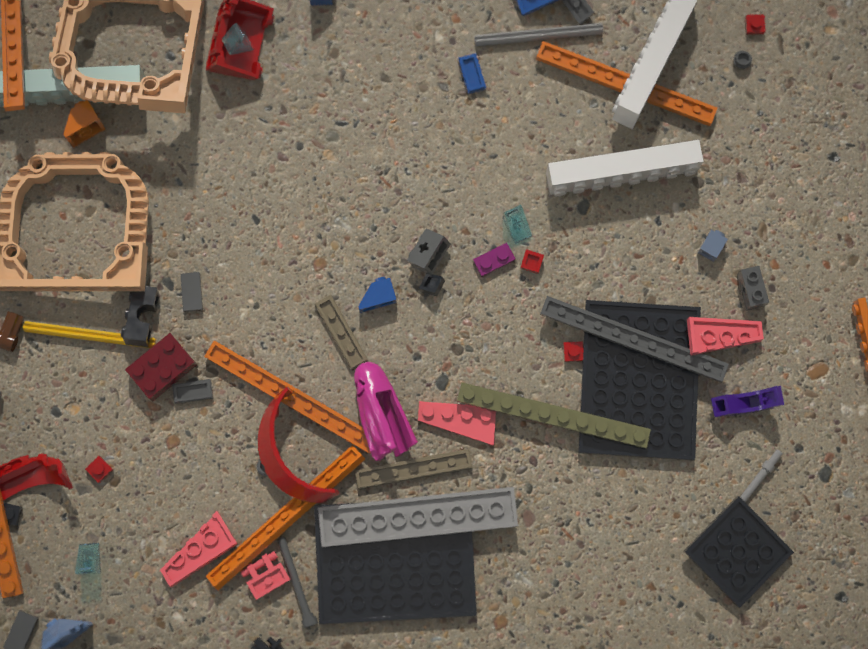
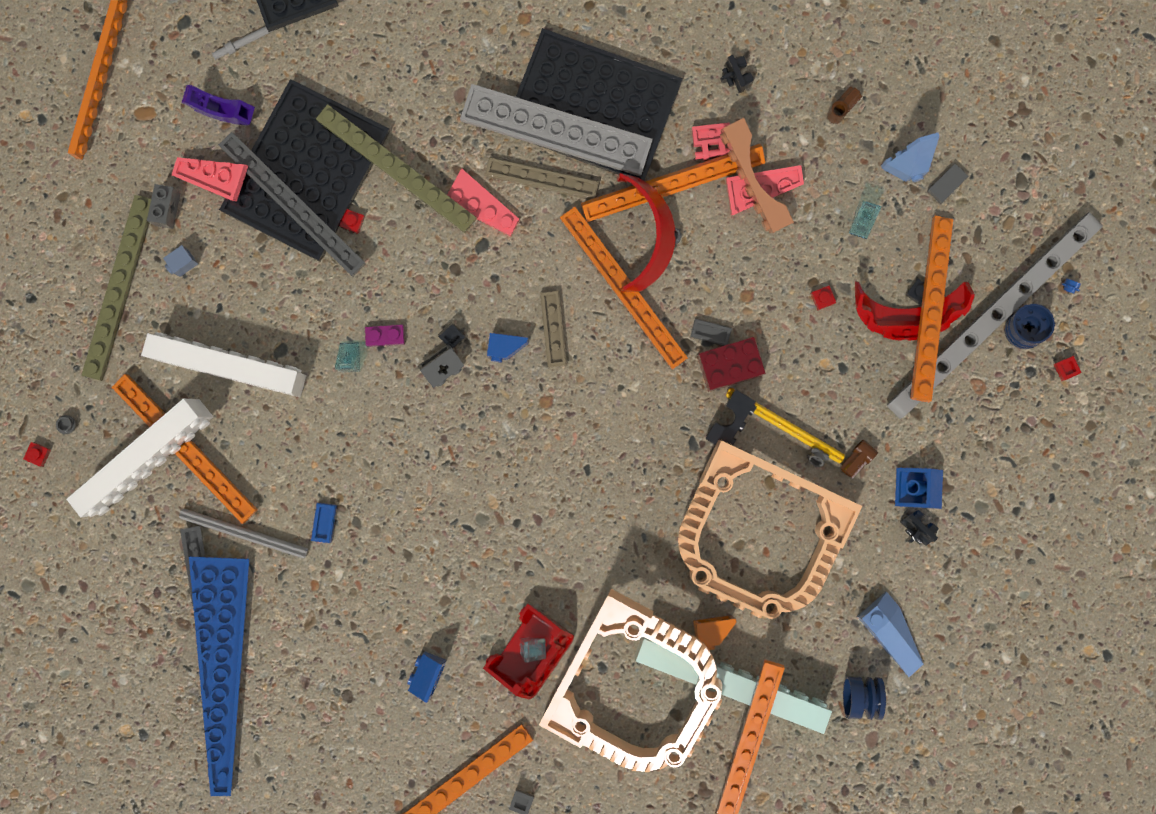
camera: 150 degrees left, 5 degrees up
dark grey tile [180,272,203,312] -> none
dark grey piece [278,536,318,628] -> none
dark pink piece [354,362,418,461] -> none
red plate [520,249,544,274] -> none
none -> olive plate [81,195,151,381]
none -> nougat arch [720,118,794,233]
none -> dark grey plate [807,448,829,467]

